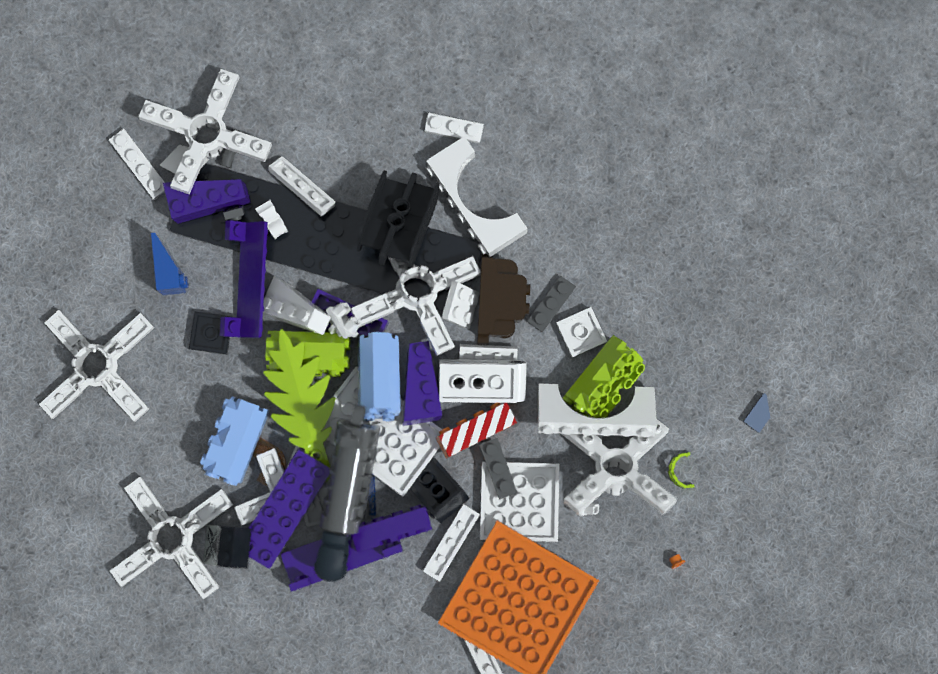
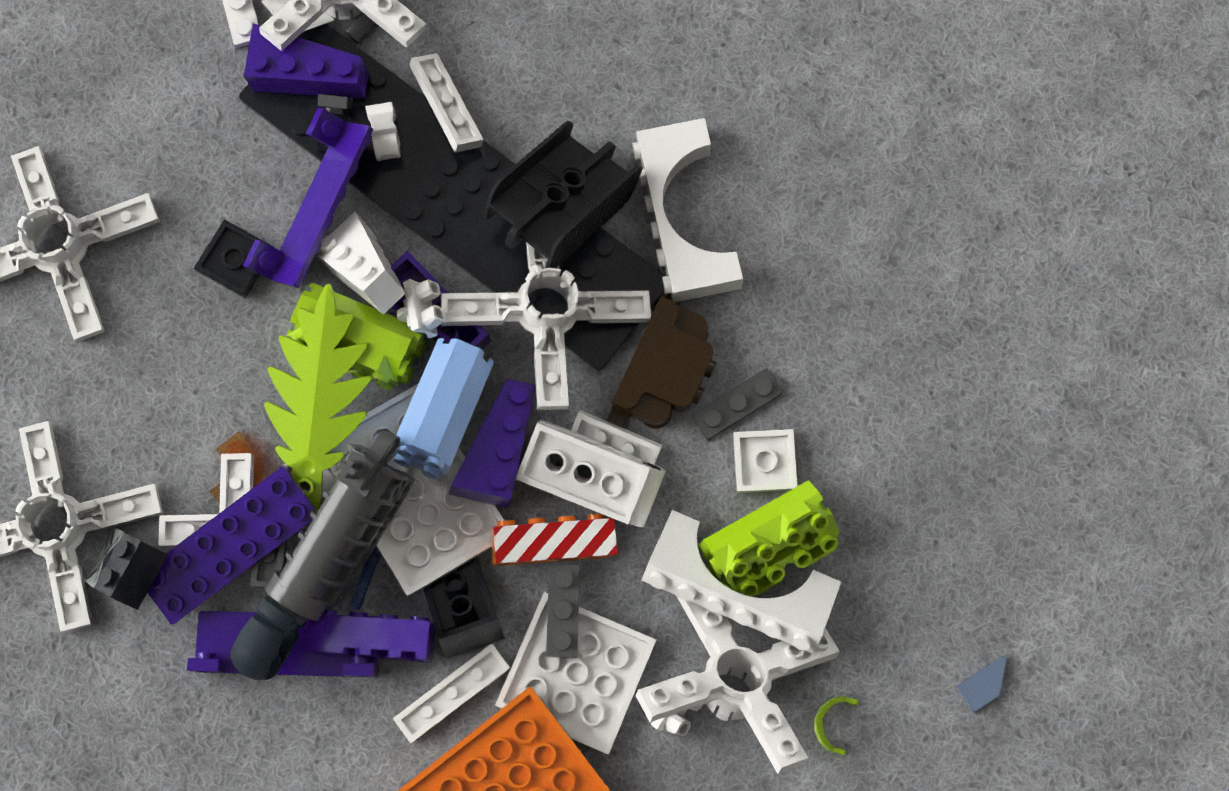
camera: 30 degrees right, 5 degrees down
blue slope [151,232,189,295] -> none
light blue brick [200,396,270,486] -> none
white plate [425,113,484,144] -> none
white plate [442,281,480,329] -> none

